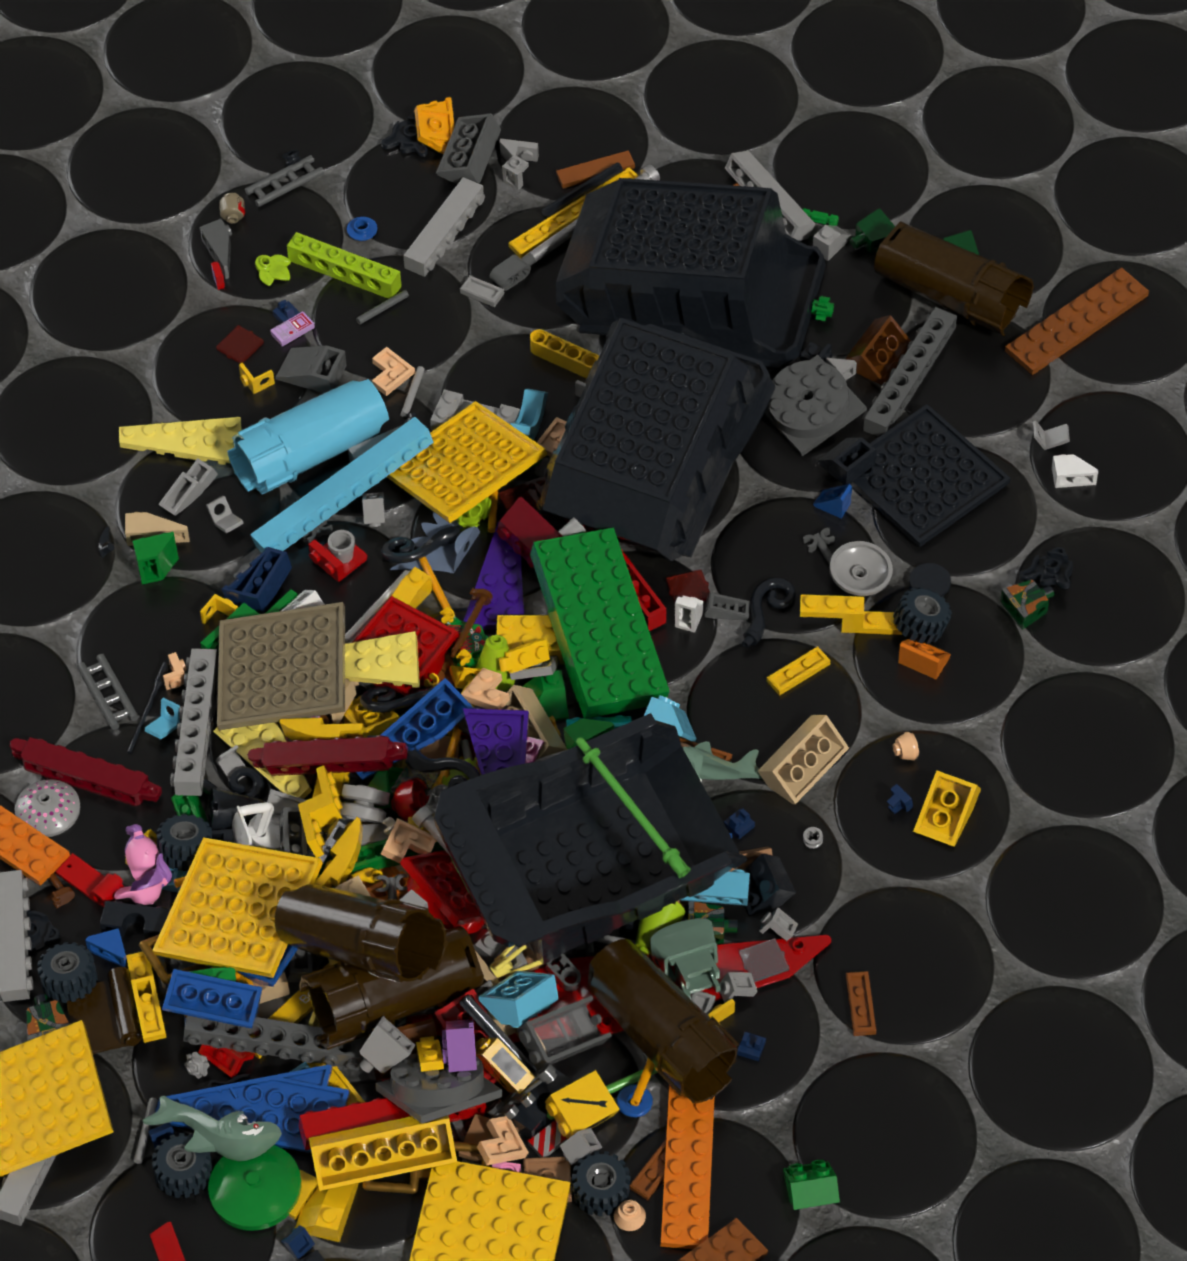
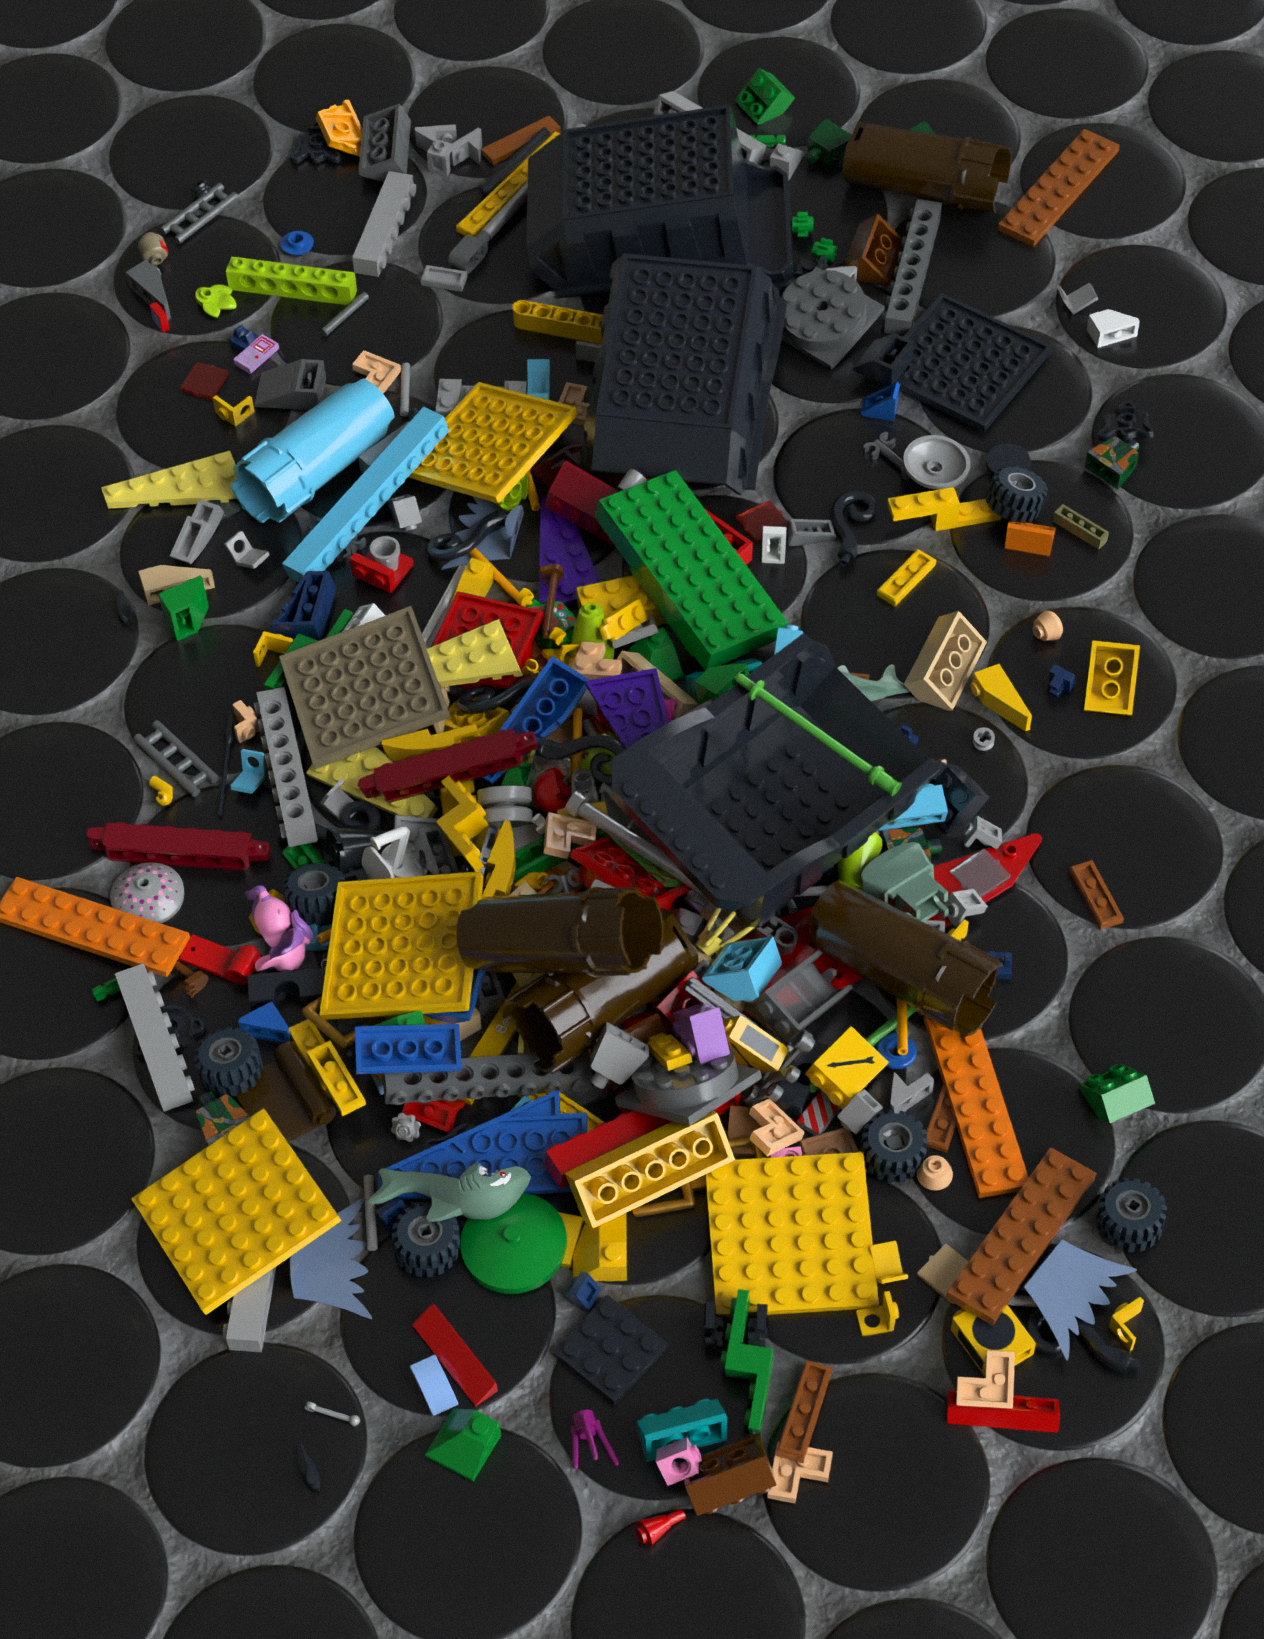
camera: 15 degrees left, 0 degrees up
none -> yellow arm [149,776,173,806]
none -> sand blue piece [290,1197,372,1319]
none -> light grey slope [449,128,482,166]
none -> green slope [735,68,795,125]
none -> green gear [812,238,837,264]
none -> light grey slope [890,1072,934,1113]
none -> yellow slope [971,664,1032,731]
none -> olive piece [1053,504,1109,549]

